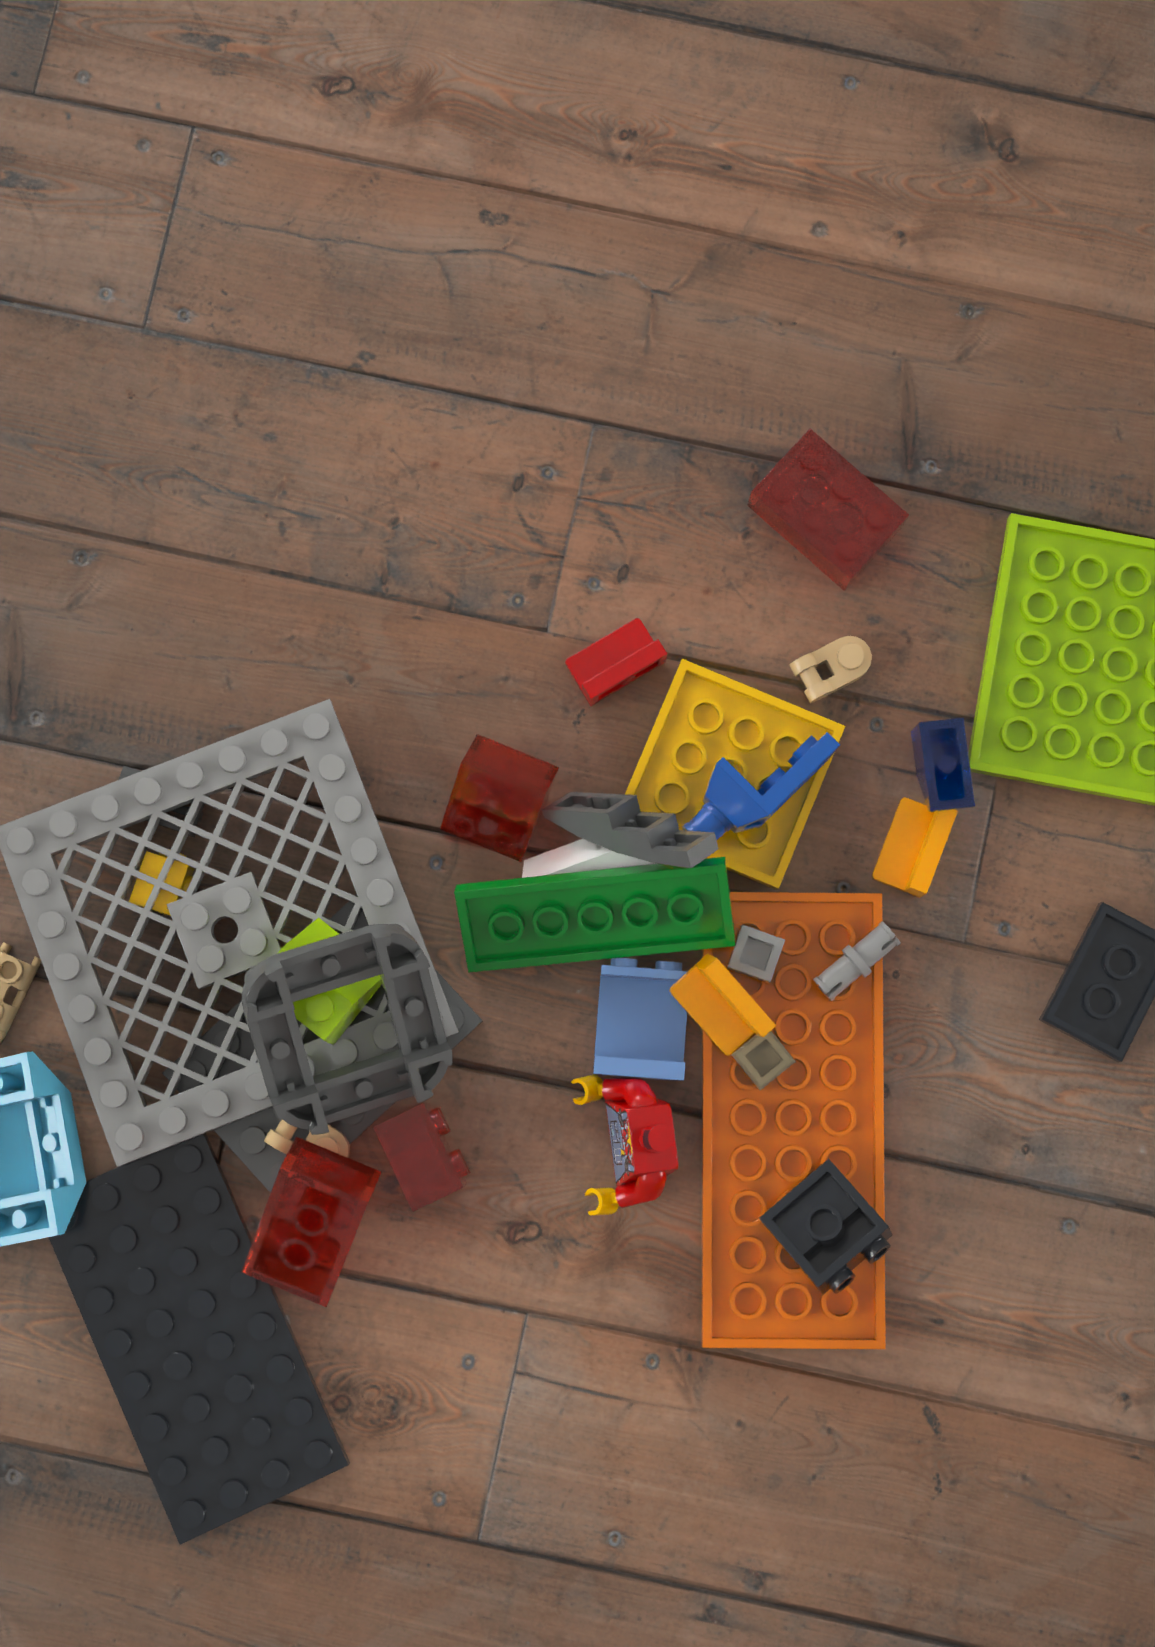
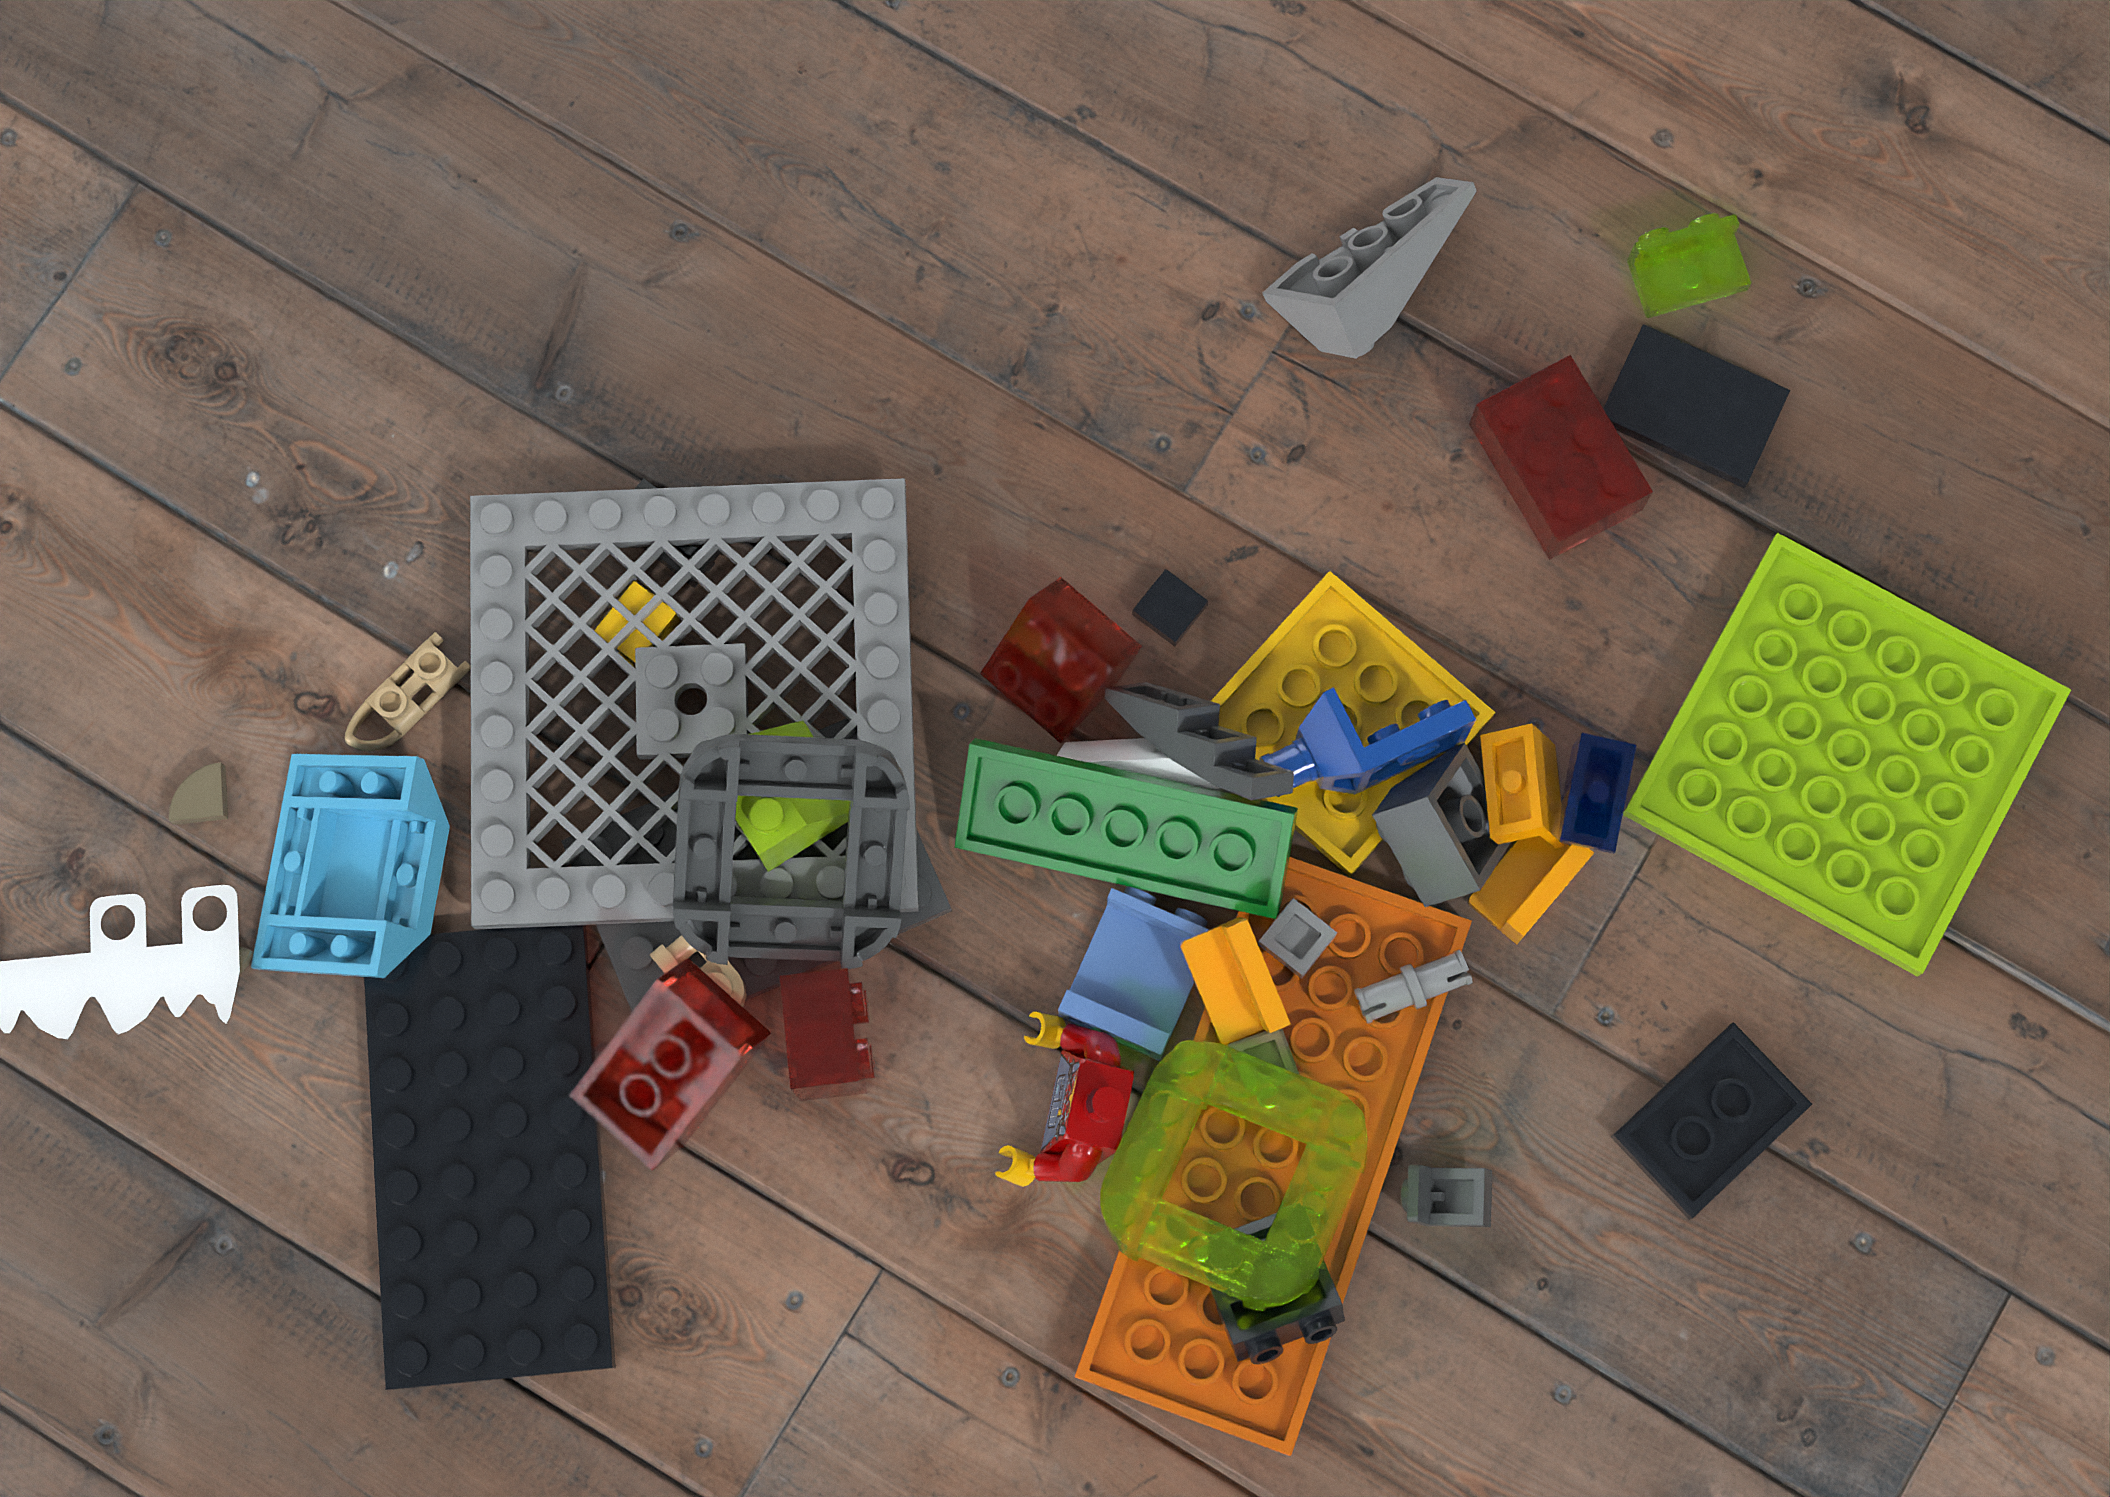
camera: 25 degrees right, 5 degrees down
red panel [565,618,667,706] -> none
tan plate [789,636,872,704] -> none
none -> clear neon green plate [1100,1040,1368,1311]
none -> black tile [1132,569,1208,647]
none -> light grey wedge [1262,177,1477,359]
none -> dark grey slope [1372,743,1511,907]
none -> dark grey bracket [1401,1165,1492,1227]
none -> light orange panel [1480,723,1566,849]
none -> black tile [1597,324,1791,488]
none -> clear neon green bracket [1627,213,1752,318]

